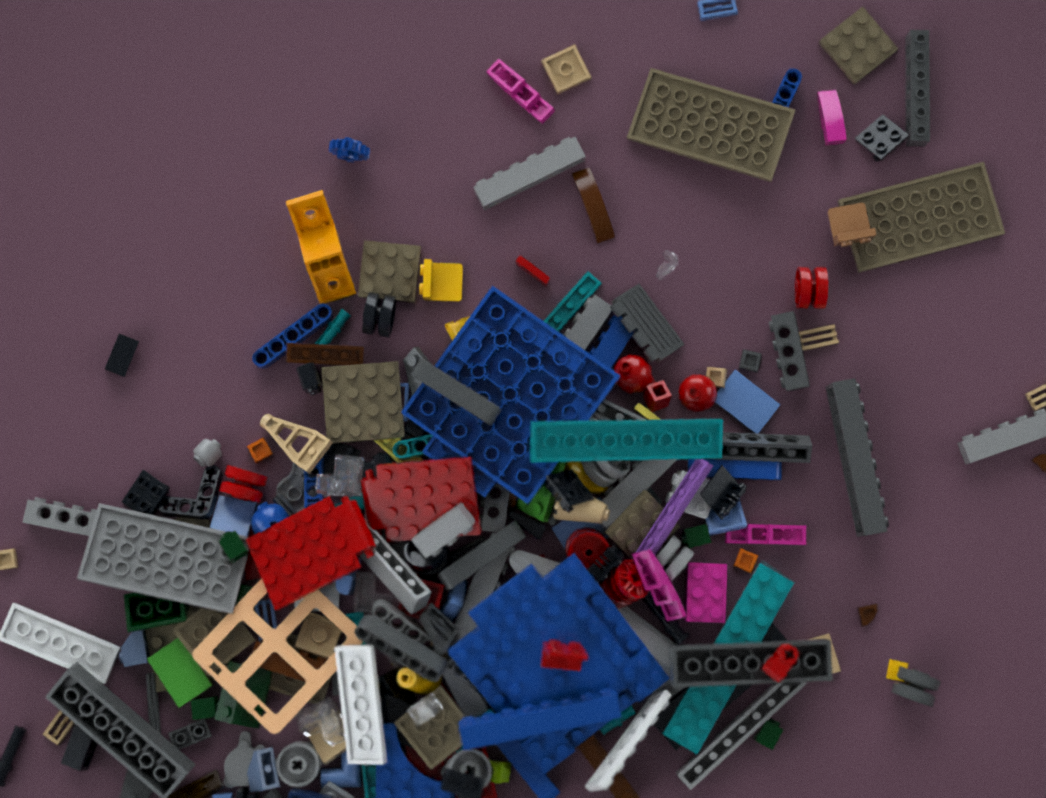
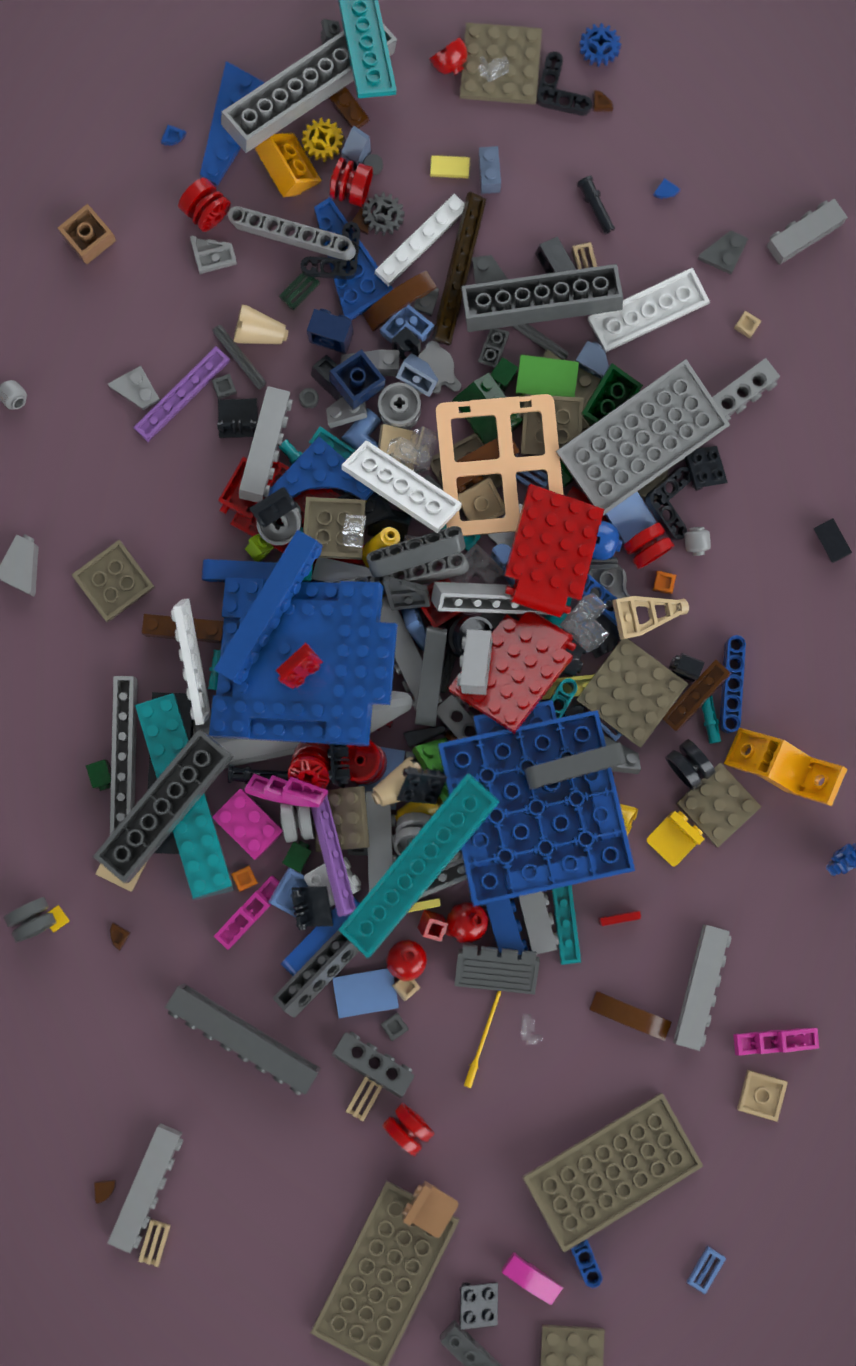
camera: 135 degrees right, 0 degrees up
dark green brick [218,530,248,564] -> none
red piece [762,643,799,683] -> none
none -> yellow piece [464,991,502,1088]

